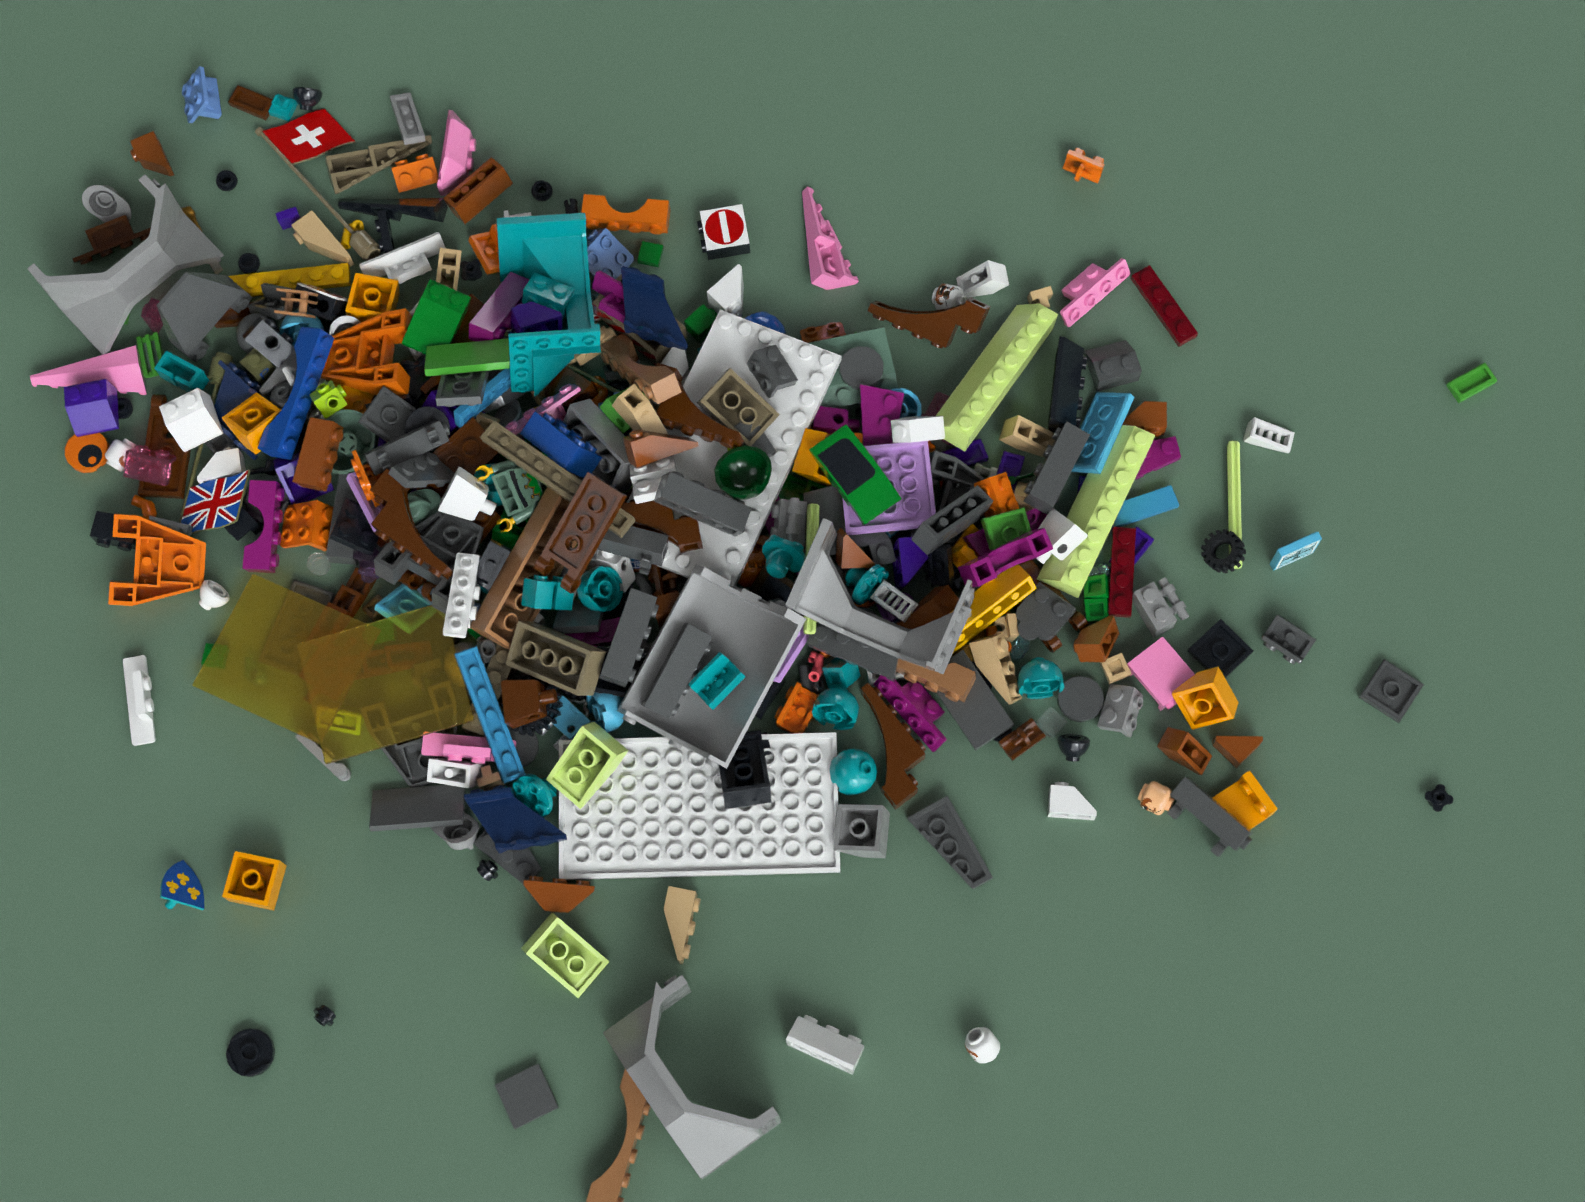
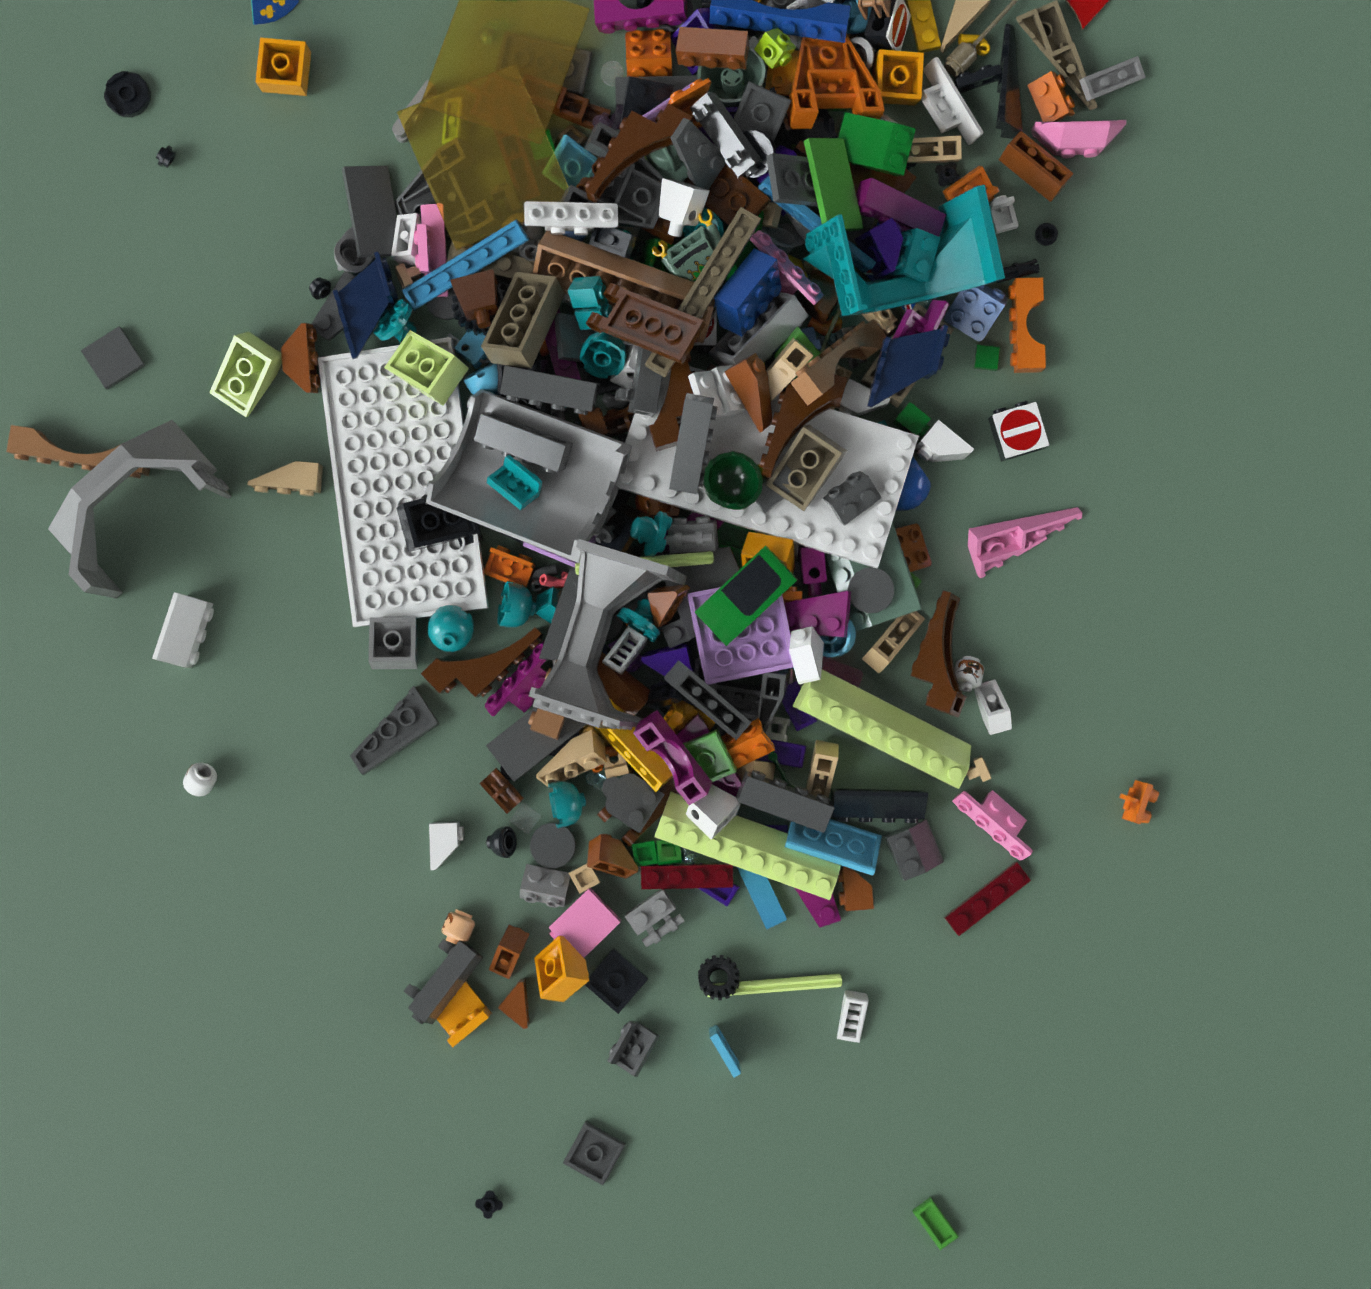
camera: 75 degrees right, 15 degrees up
none -> tan slope [862,611,925,673]

